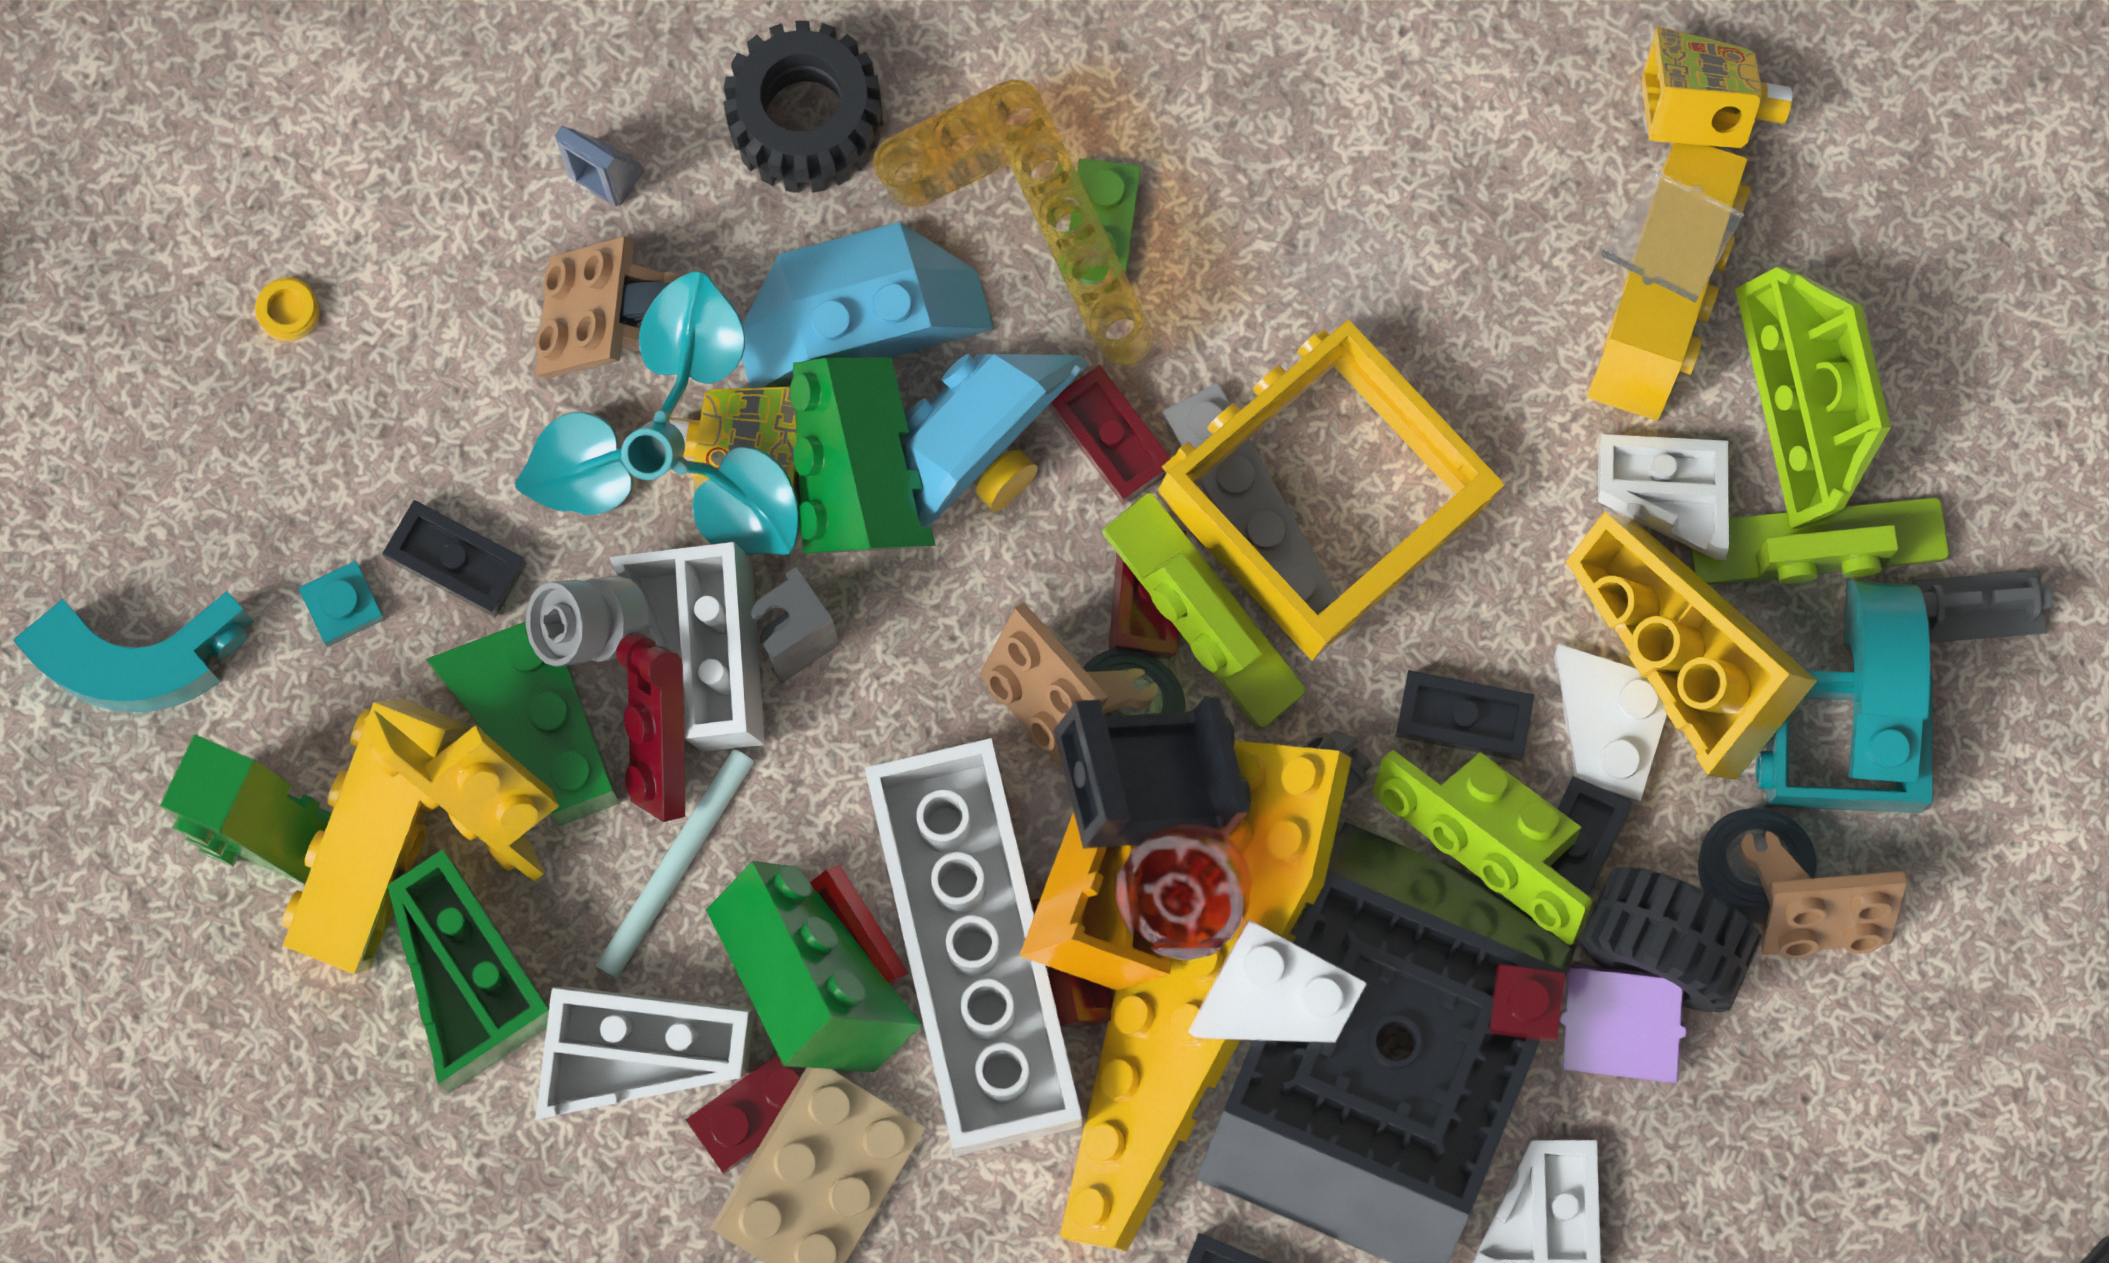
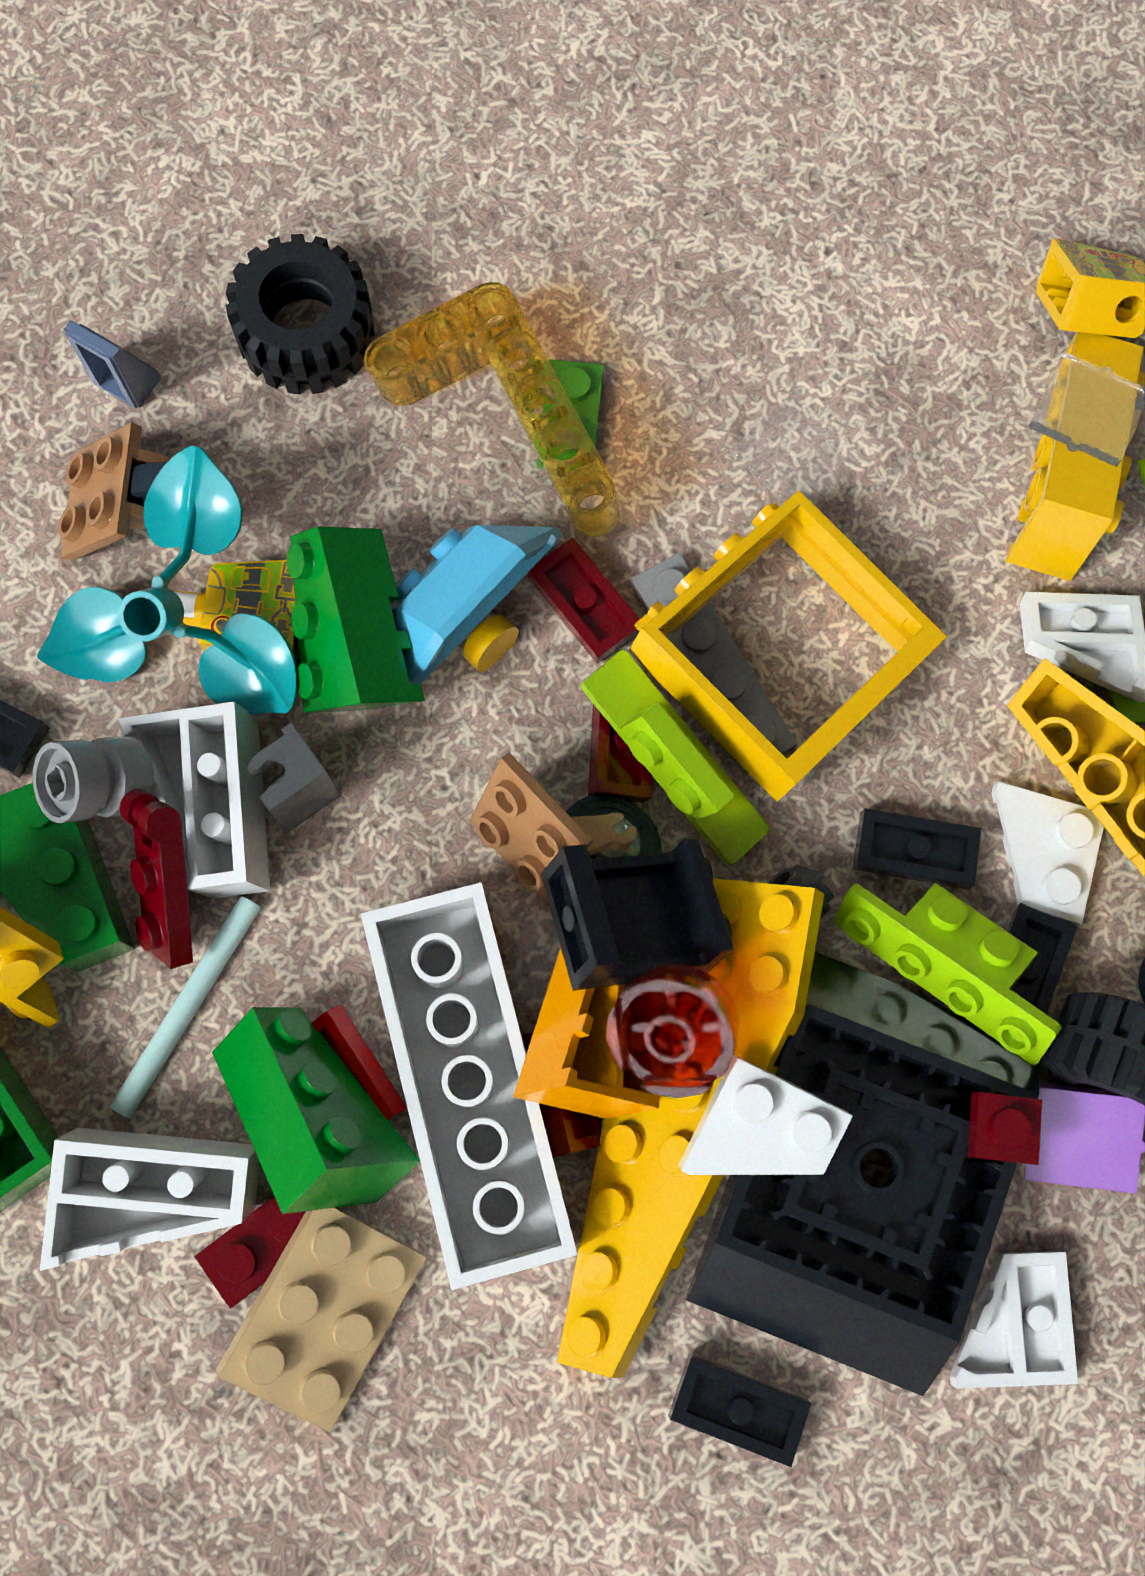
camera: 10 degrees left, 0 degrees up
medium azure wedge [742,222,994,388] -> none

